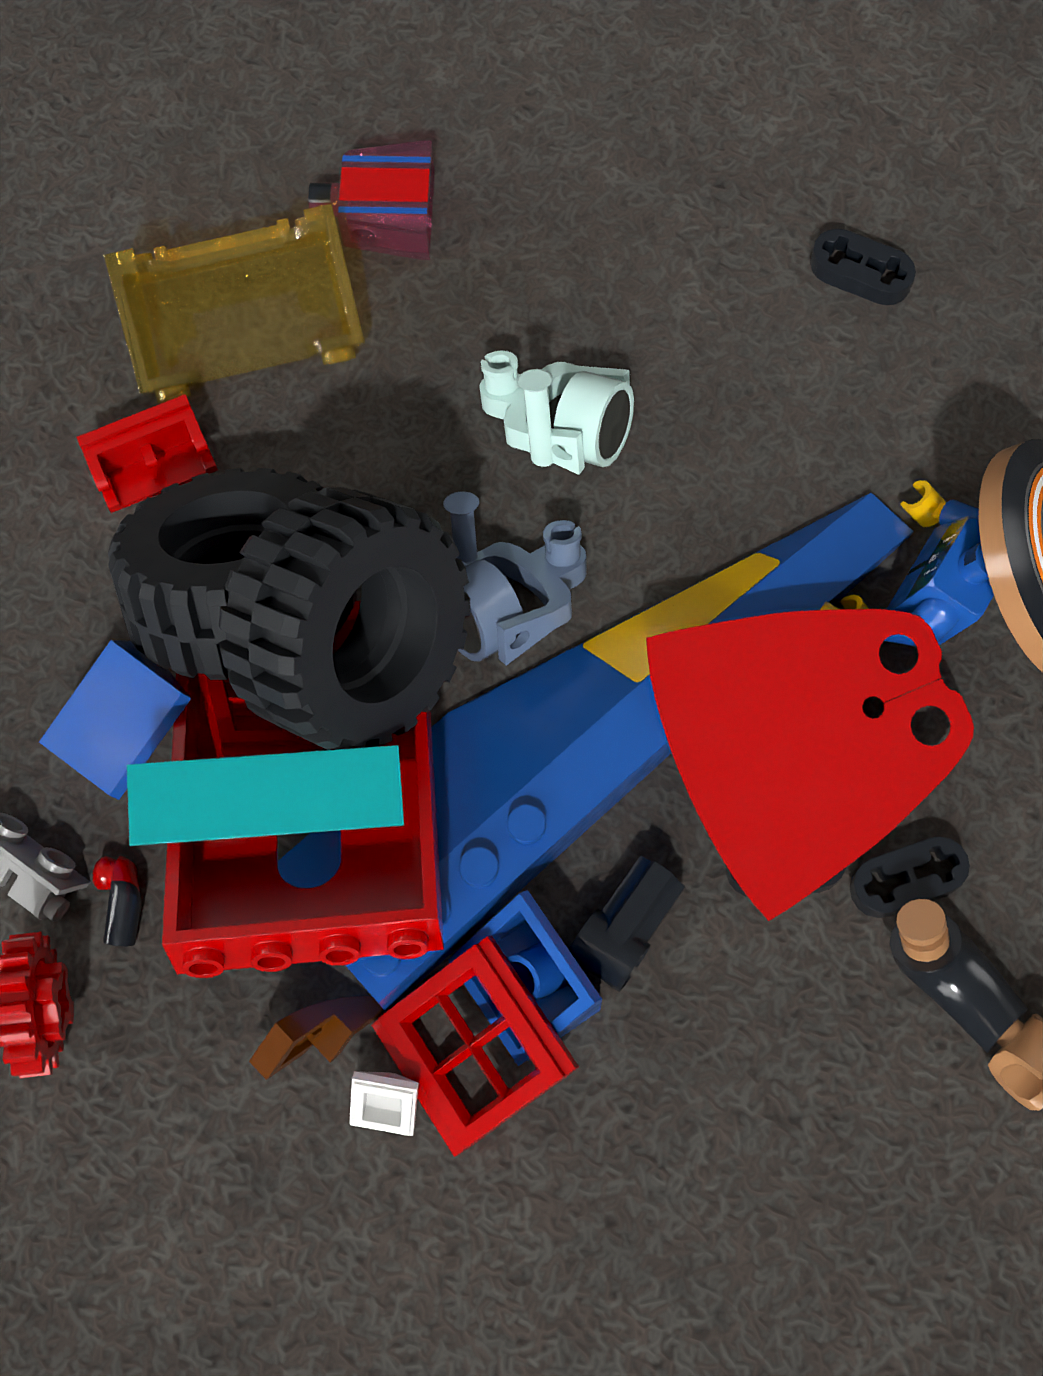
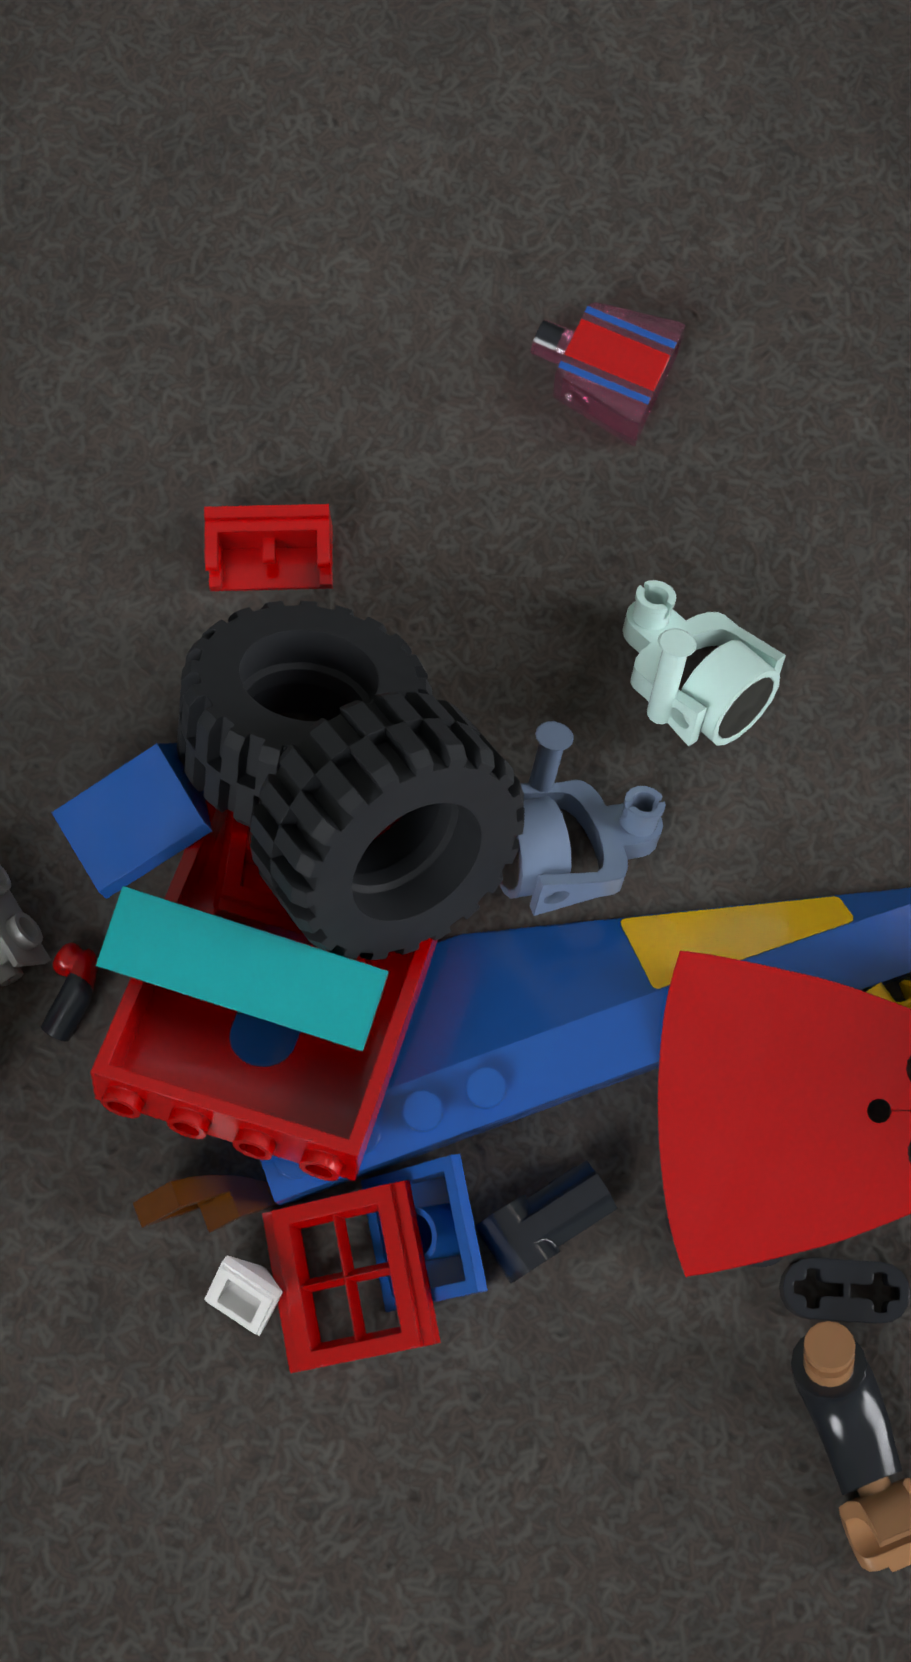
camera: 20 degrees right, 5 degrees up
clear yellow windscreen [104,204,365,403] -> none

